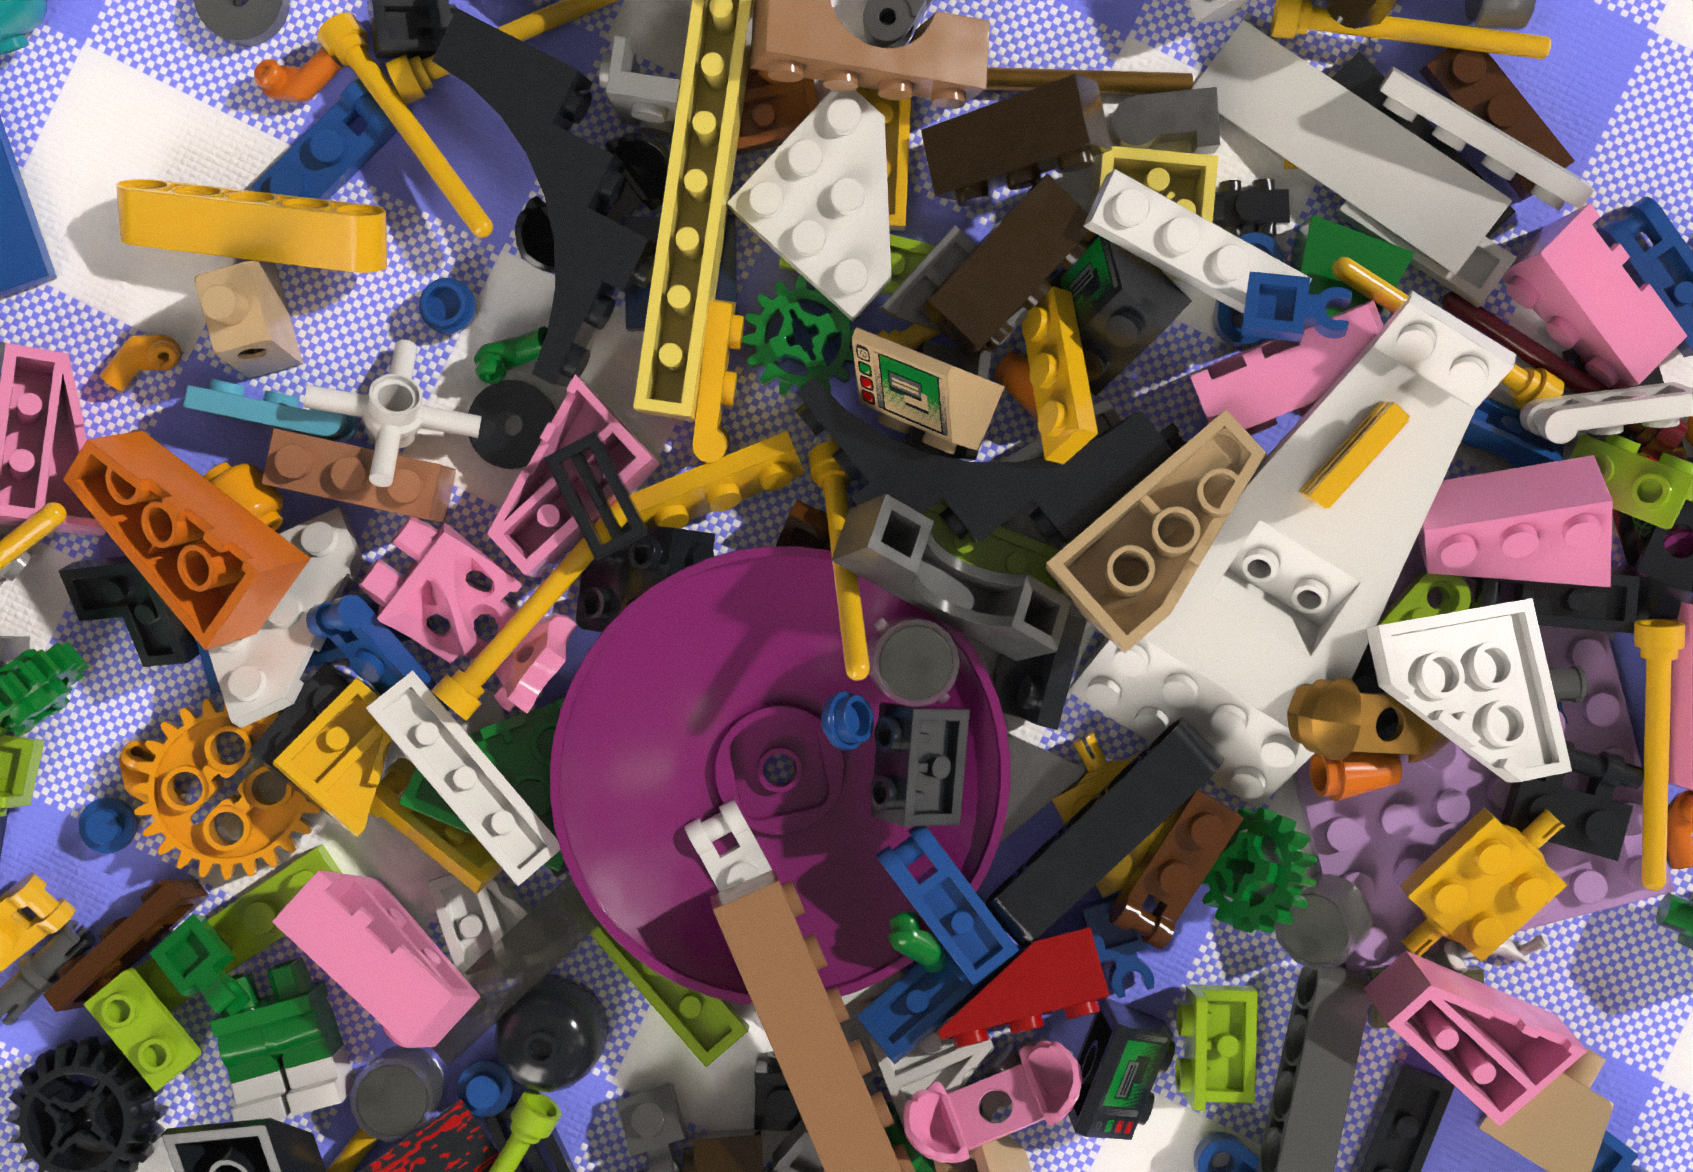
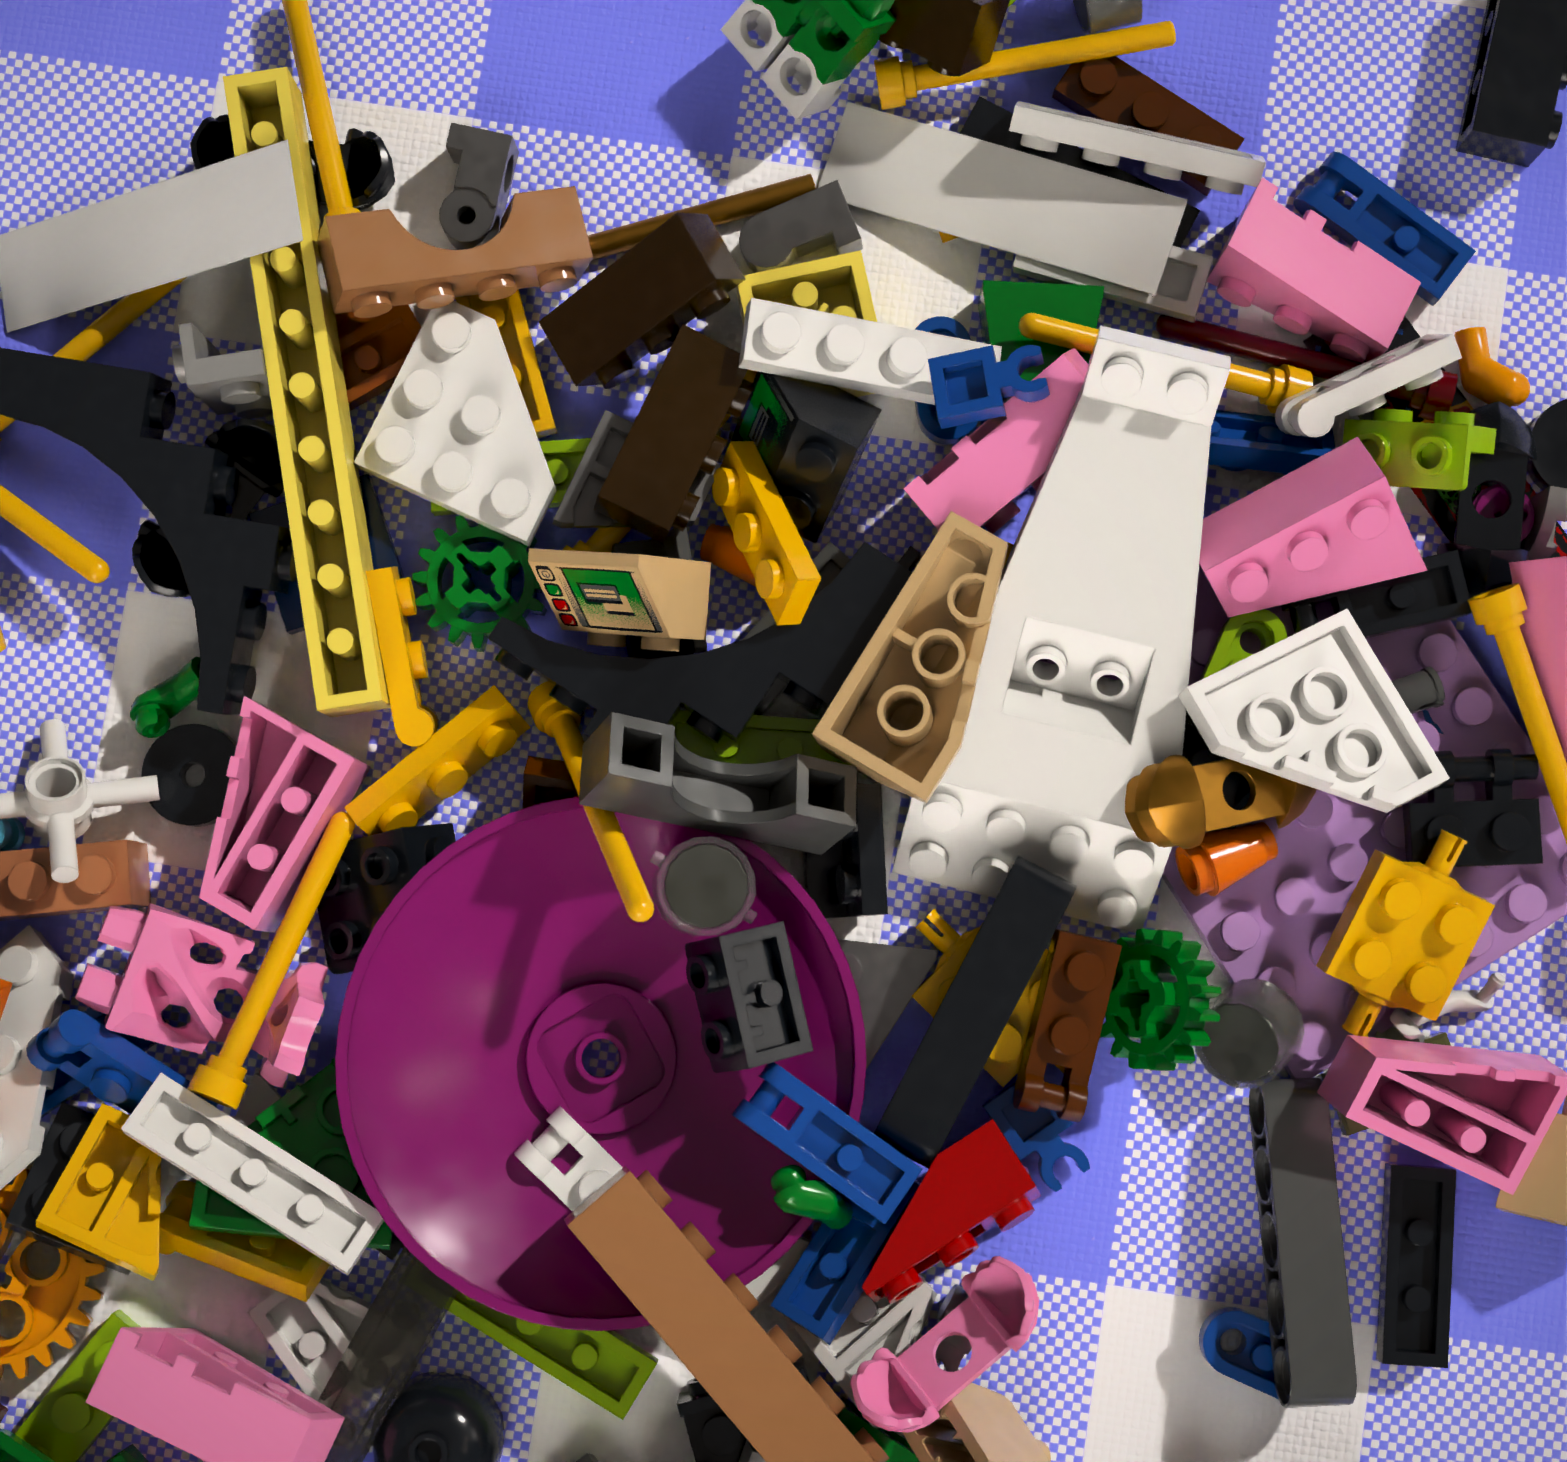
camera: 15 degrees left, 5 degrees down
blue plate [419,278,476,335] -> none
black tile [544,431,651,562] -> none
blue plate [821,691,874,750] -> none
black slope [1068,998,1176,1140] -> none
lime bracket [1175,984,1258,1111] -> none
black piece [1213,178,1290,238] -> none
yellow tile [1298,401,1410,509] -> none

